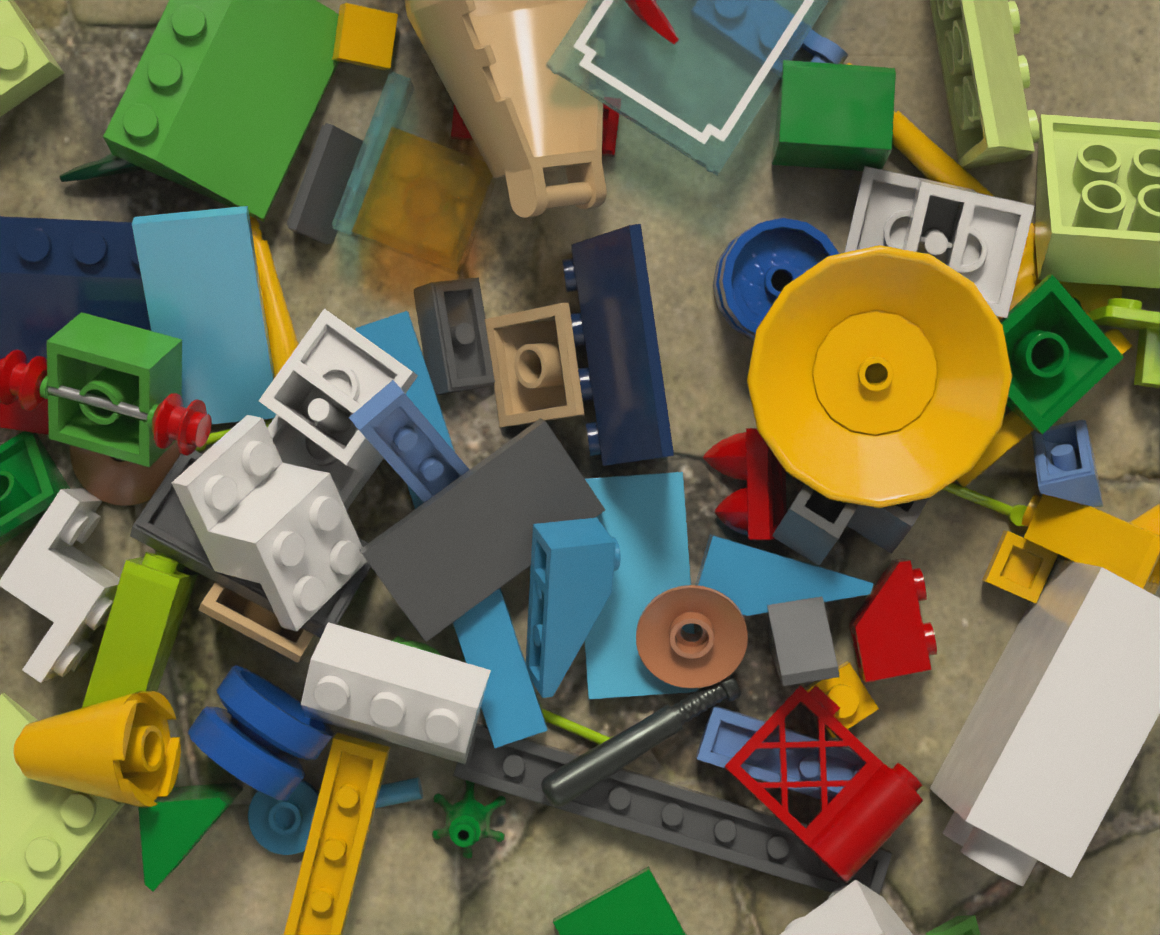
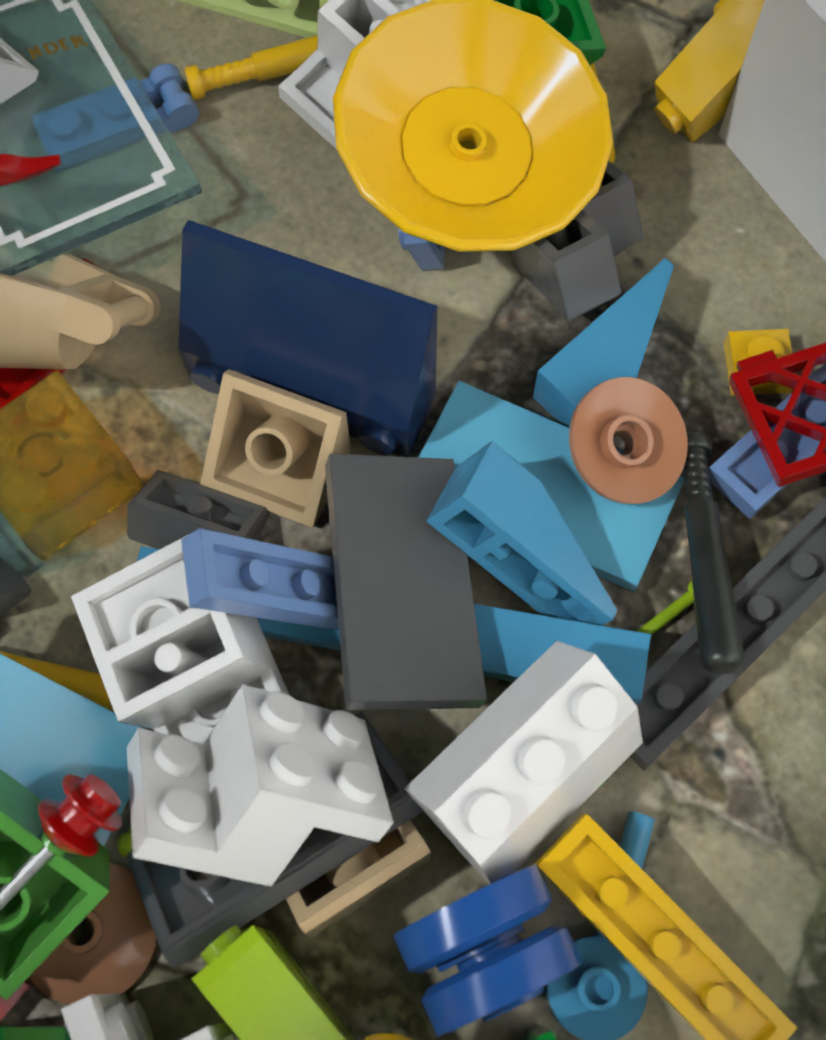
camera: 60 degrees left, 20 degrees down
green piece [432,780,506,859] -> none
red tile [703,428,787,540] -> none
blue wheel [713,218,839,341] -> none
slope [767,596,839,686] -> none
green slope [771,60,896,171] -> none
red slope [849,558,937,682] -> none
lime hinge [942,482,1027,526] -> none
yellow plate [982,530,1058,604] -> none
medium blue slope [1031,419,1103,507] -> none

